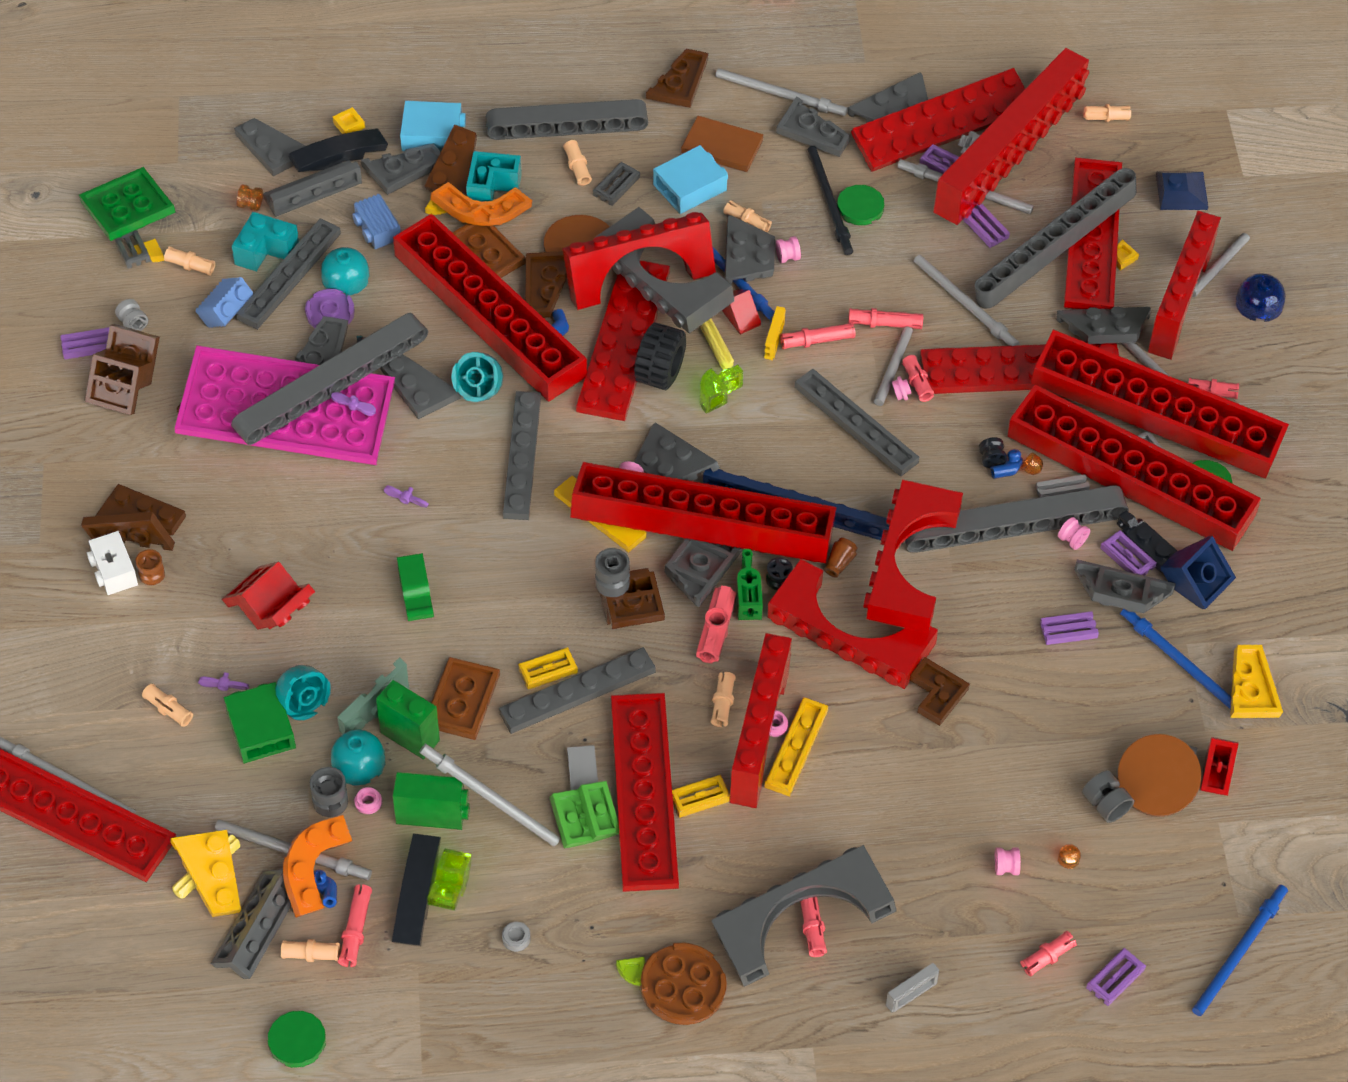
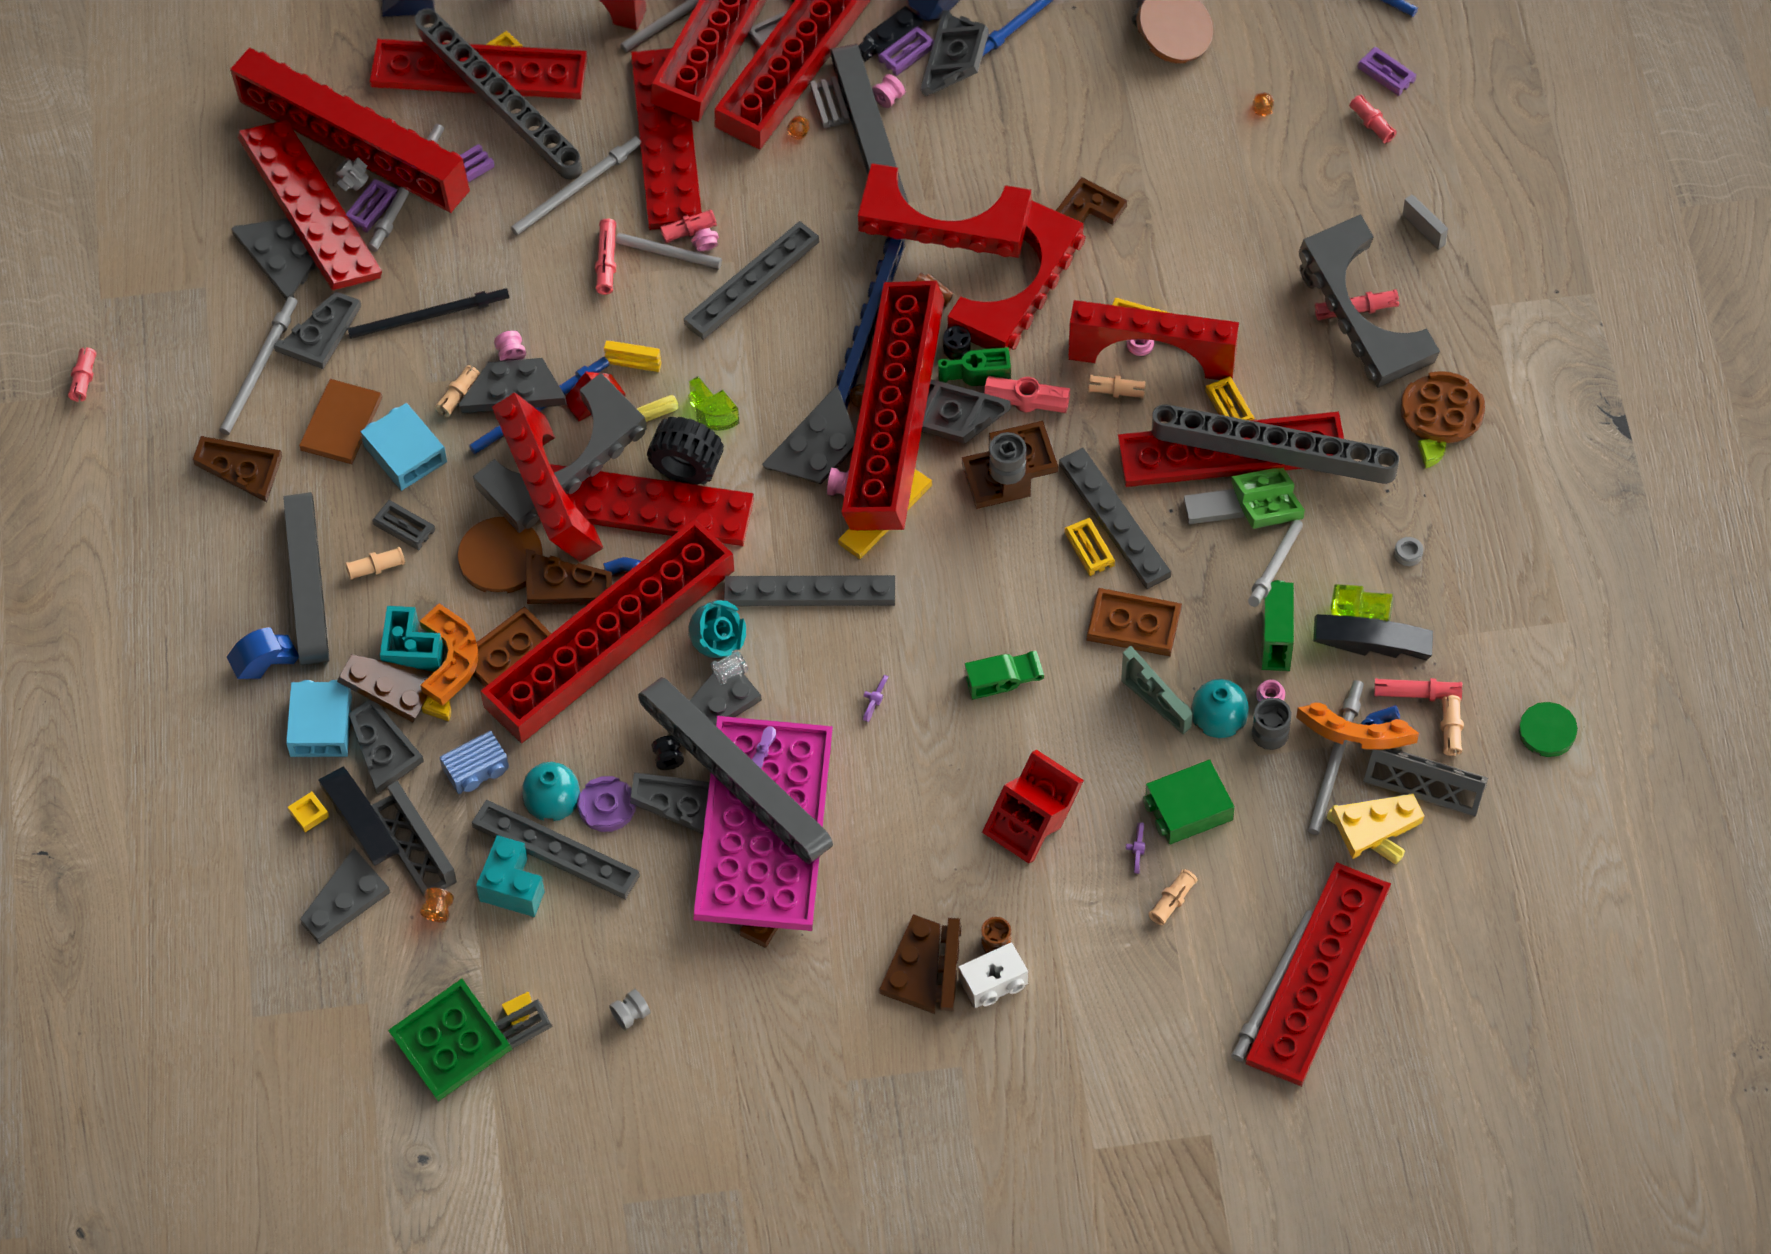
camera: 90 degrees left, 5 degrees up
medium lavender tile [60,327,110,360] -> none
reddish brown bracket [85,324,160,415] -> none
light nougat pin [164,246,215,276] -> none
medium blue brick [196,277,253,328] -> none
teal cylinder [275,665,331,720] -> none
green brick [376,680,440,760] -> none
coral pin [780,323,855,350] -> none
green tile [837,185,885,225] -> none
black wheel [979,437,1007,469] -> none
blue arm [991,449,1023,479] -> none
bright pink wheel [995,847,1020,875] -> none
medium lavender tile [1040,611,1099,645] -> none
dark grey wing [1056,306,1151,344] -> none
dark grey wheel [1082,770,1134,823] -> none
light nougat axle [1083,104,1131,122] -> none
none -> blue brick [227,627,299,679]
none -> clear bush [710,649,748,685]
none -> dark grey beam [1152,404,1399,484]

